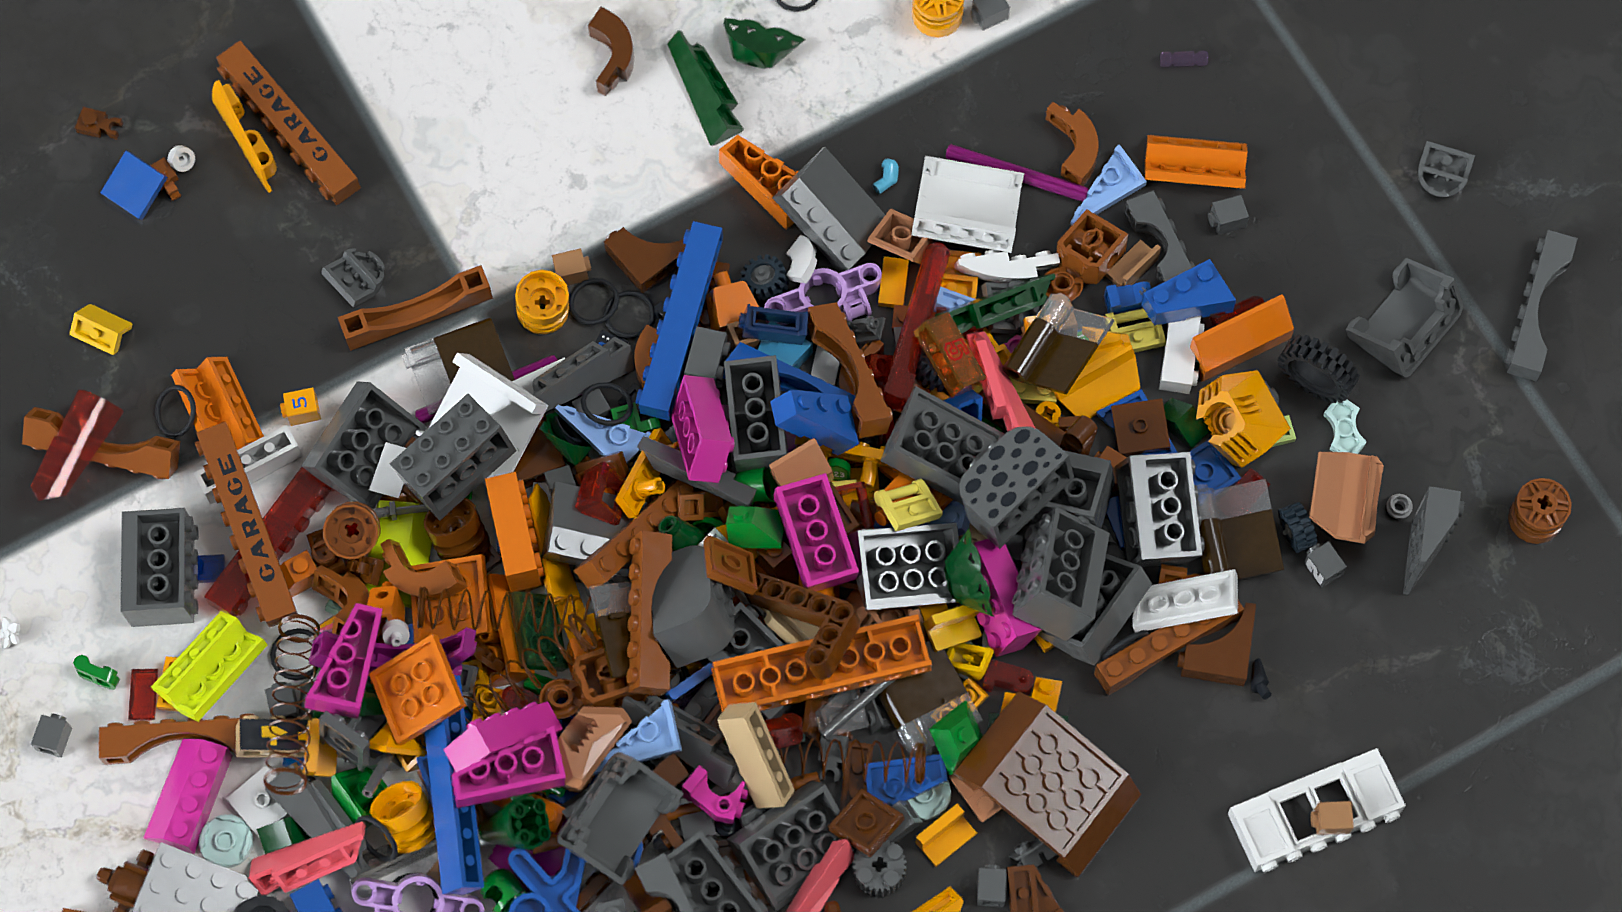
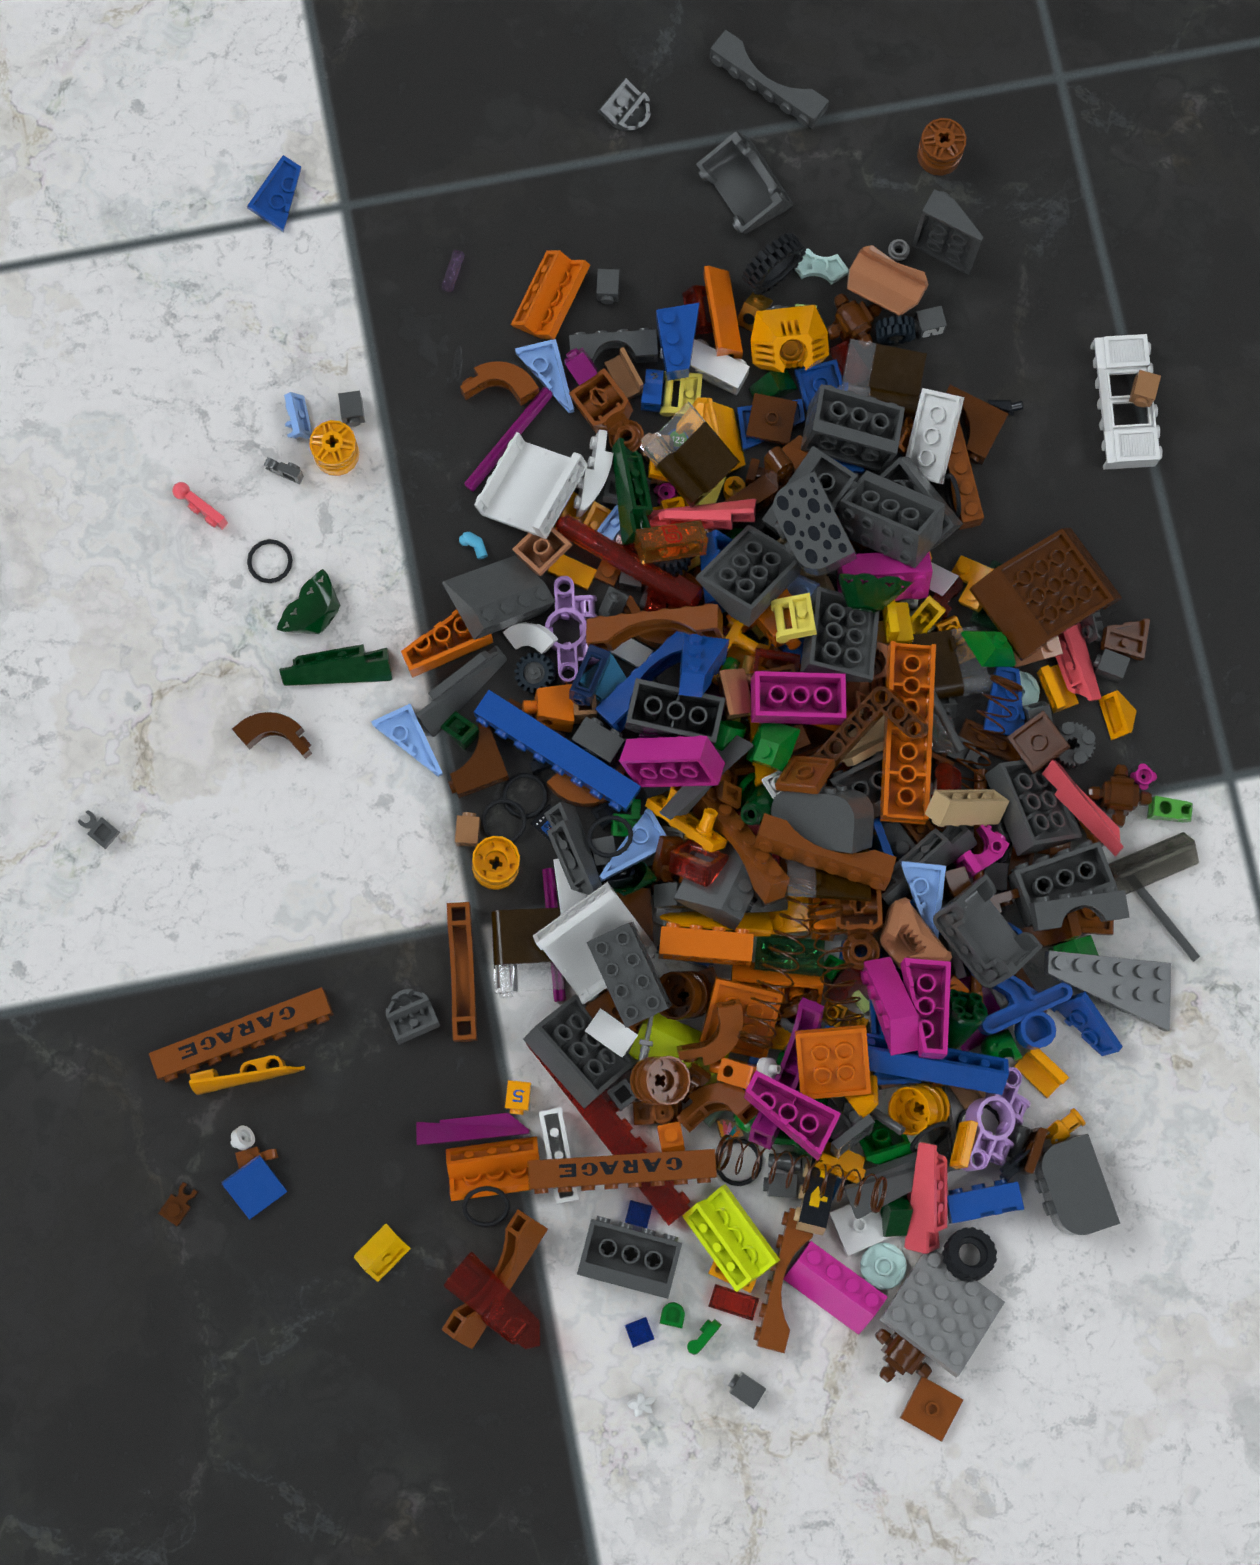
camera: 75 degrees left, 10 degrees up
none -> light blue wing [371,704,443,777]
none -> dark grey wedge [416,645,507,737]
none -> magenta wedge [416,1113,530,1146]
none -> dark green slope [440,711,479,750]
none -> magenta brick [565,347,598,386]
none -> dark grey brick [607,1078,637,1112]
none -> clear blue tile [624,1317,654,1348]
none -> green tile [659,1302,685,1328]
none -> pearl gold bracket [737,292,773,332]
none -> reddish brown piece [827,293,882,350]
none -> white sticker [930,562,959,596]
none -> light orange tile [949,1120,978,1169]
none -> coral wedge [1055,623,1101,701]

